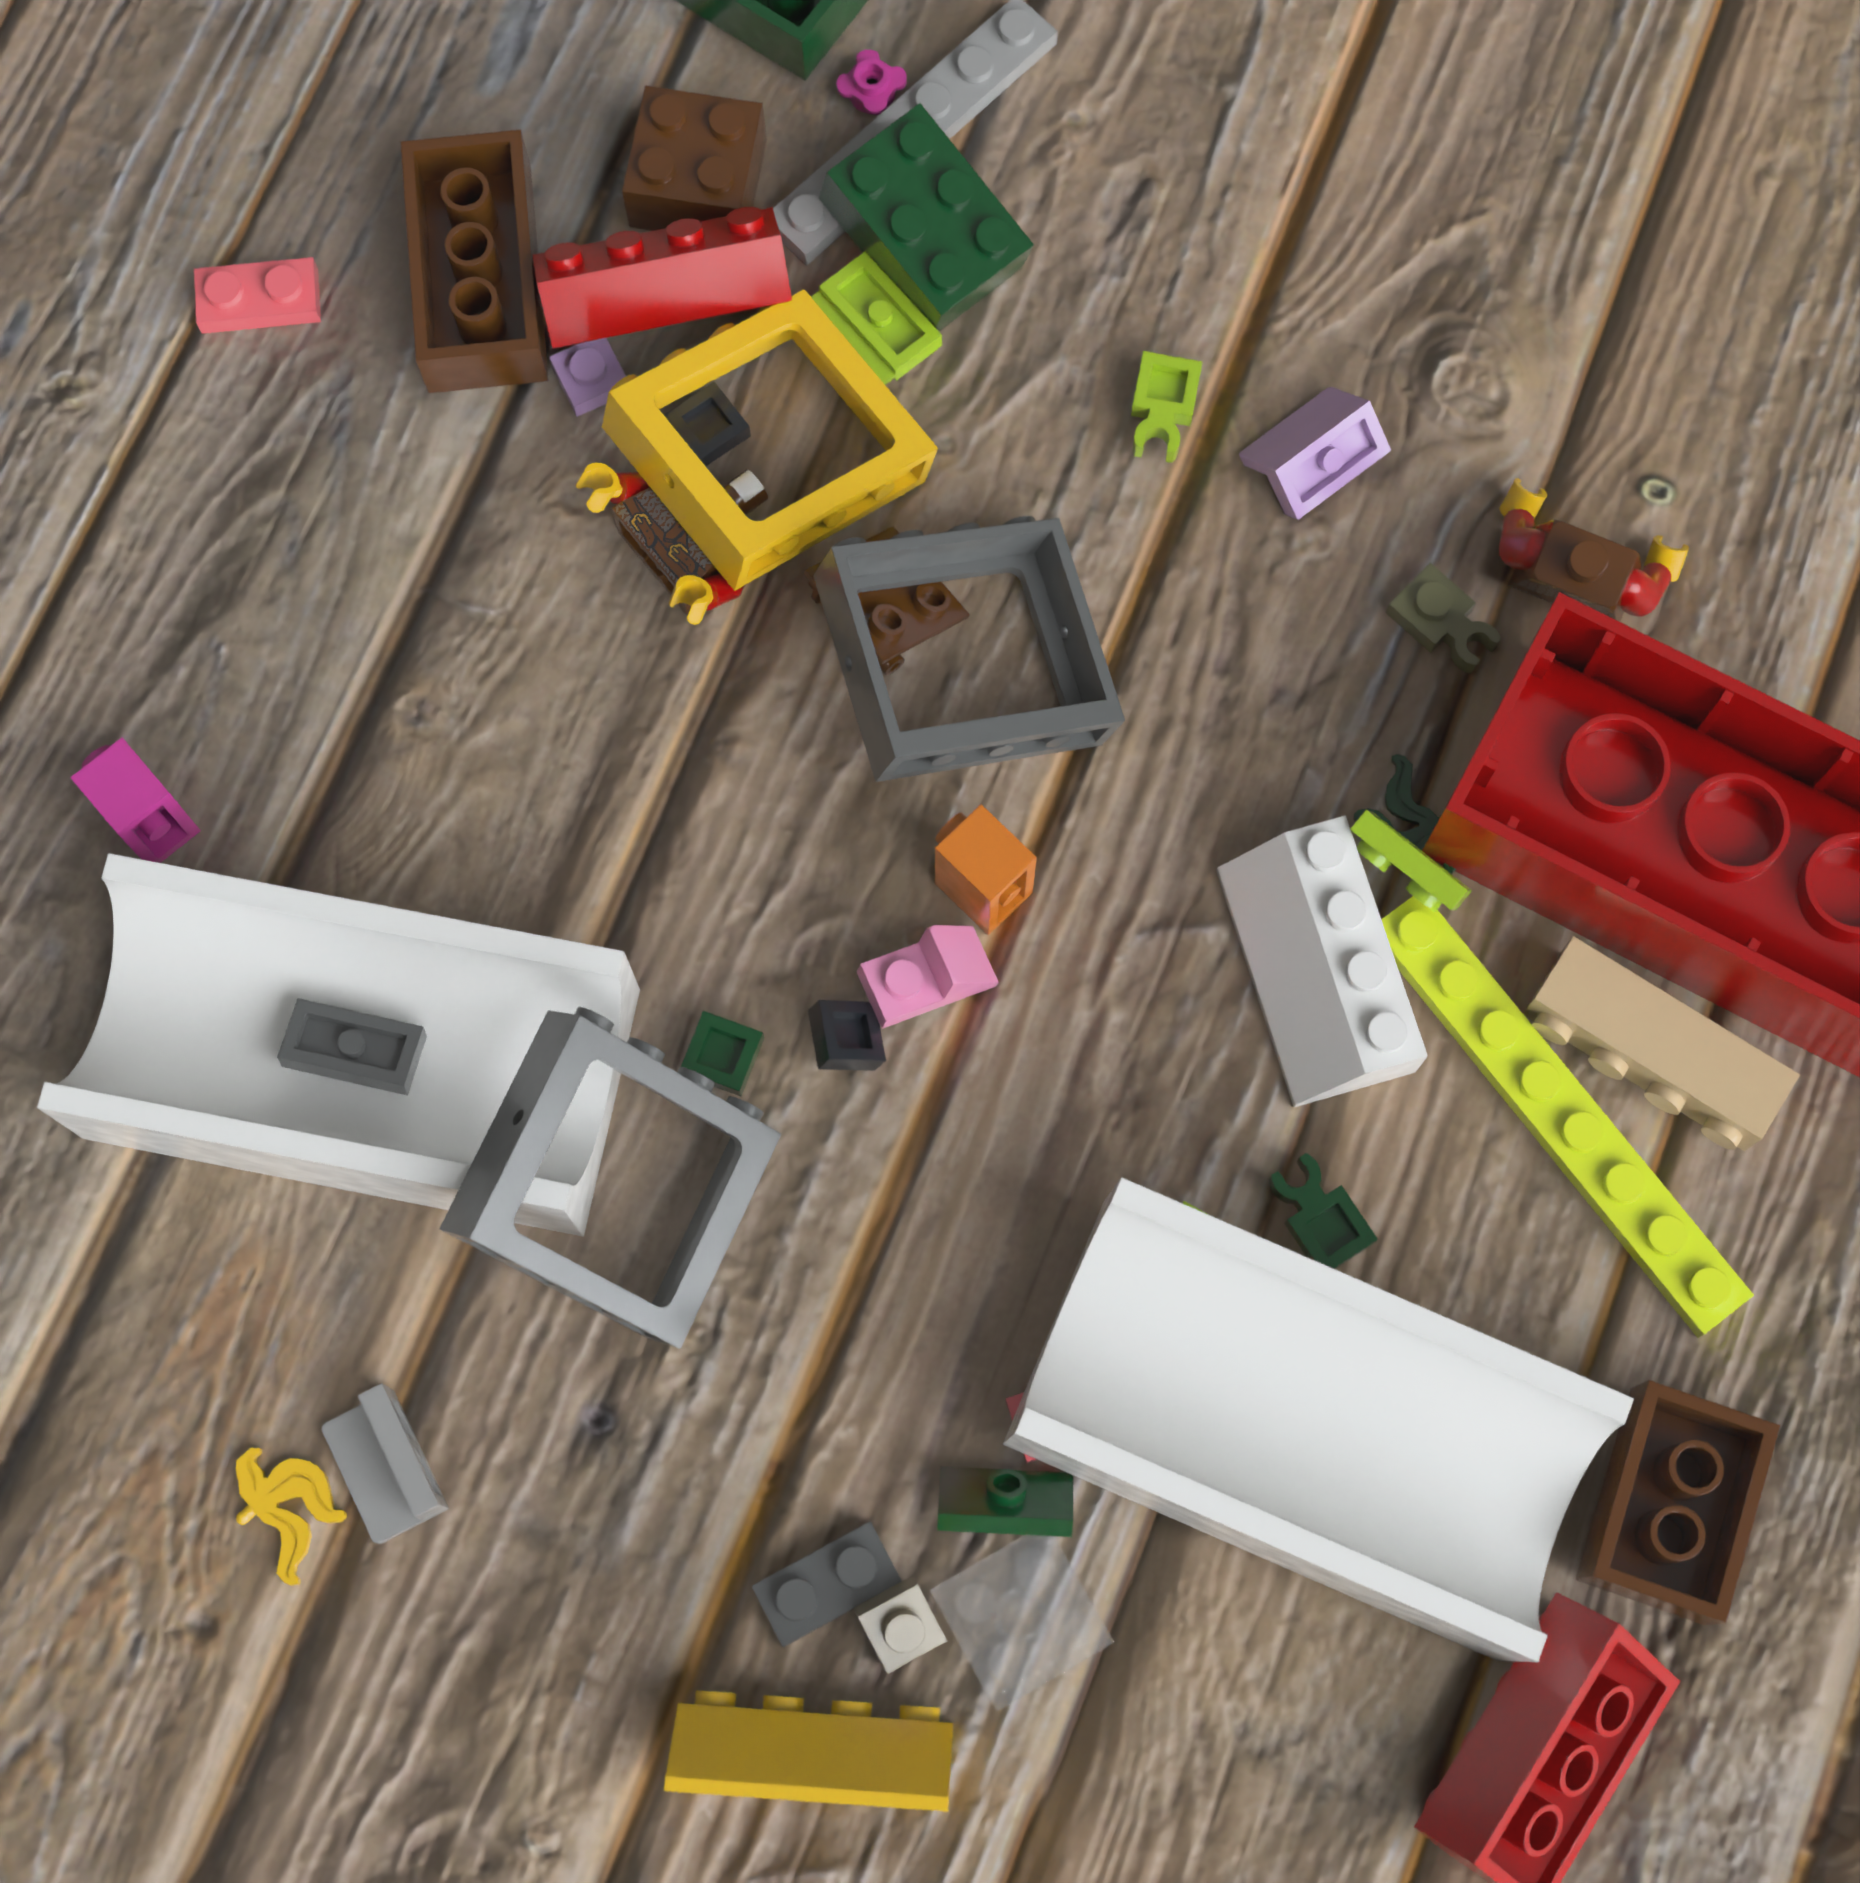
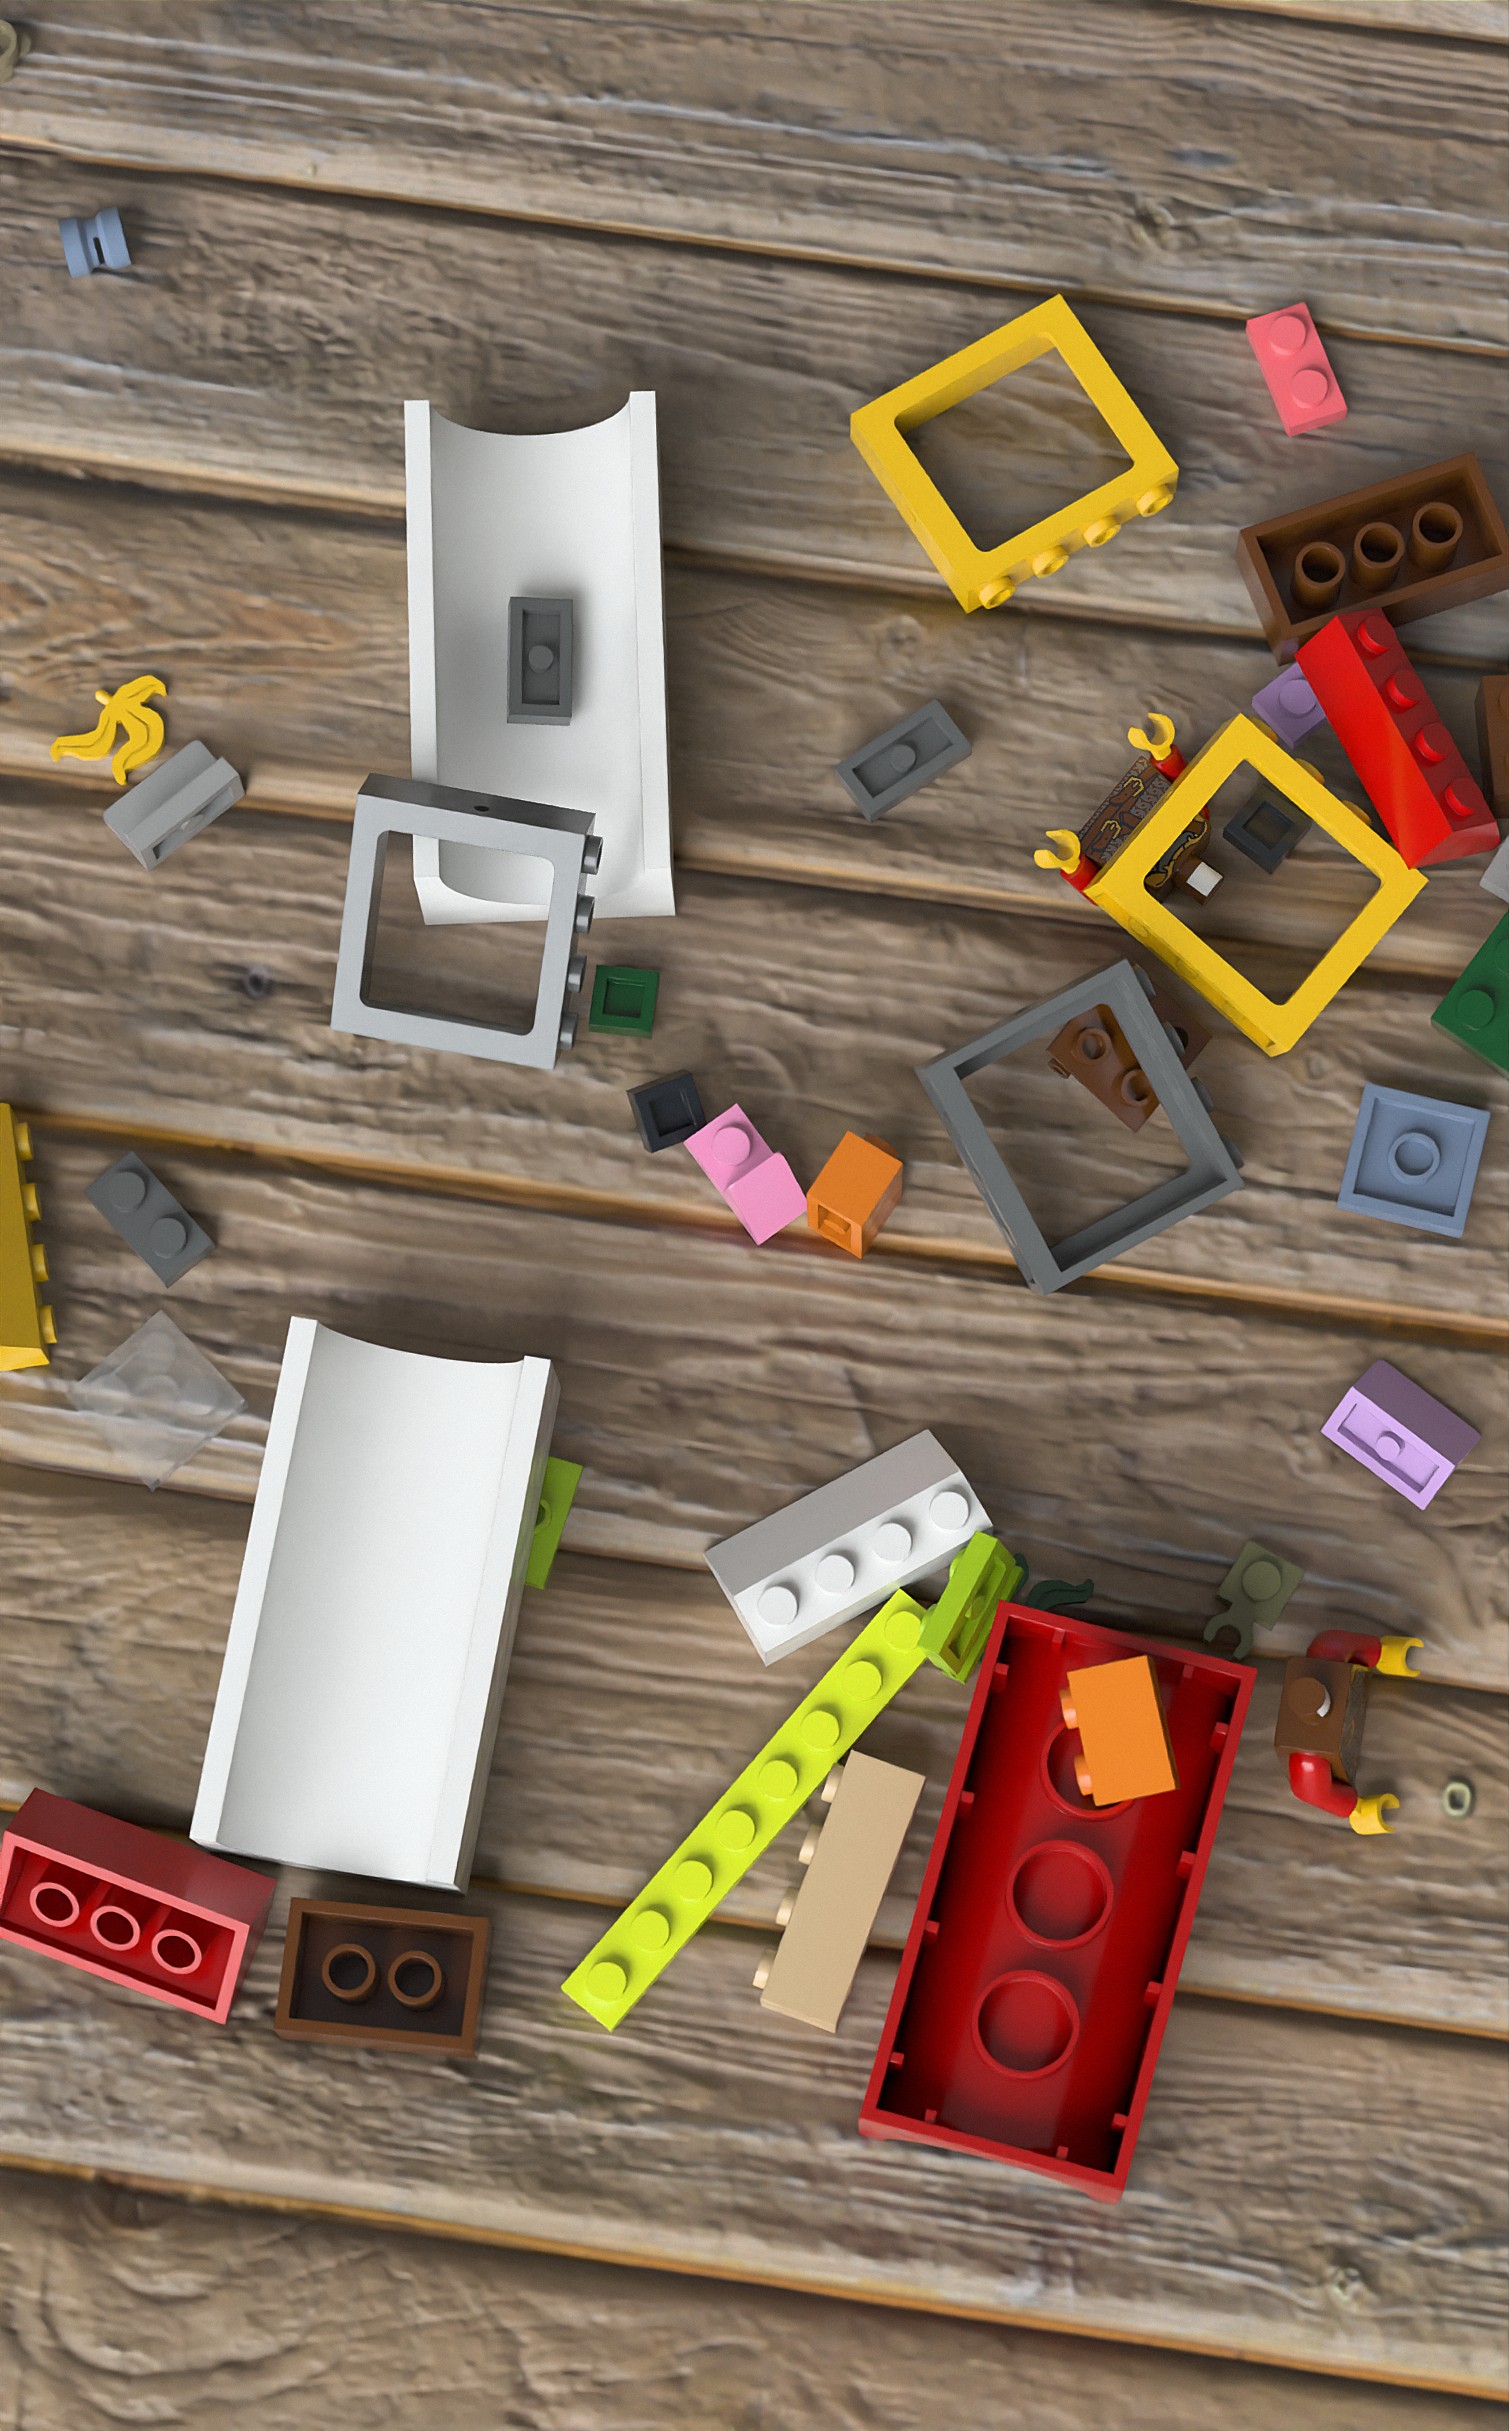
camera: 80 degrees right, 0 degrees up
dark pink brick [70,737,201,863] -> none
lime plate [811,251,942,385] -> none
plate [853,1576,947,1674] -> none
dark green plate [937,1466,1074,1537] -> none
lime plate [1131,351,1203,463] -> none
dark green plate [1269,1153,1379,1269] -> none
none -> dark grey plate [834,698,972,823]
none -> yellow piece [850,294,1179,614]
none -> orange brick [1060,1655,1181,1806]
none -> sand blue plate [1336,1082,1491,1238]

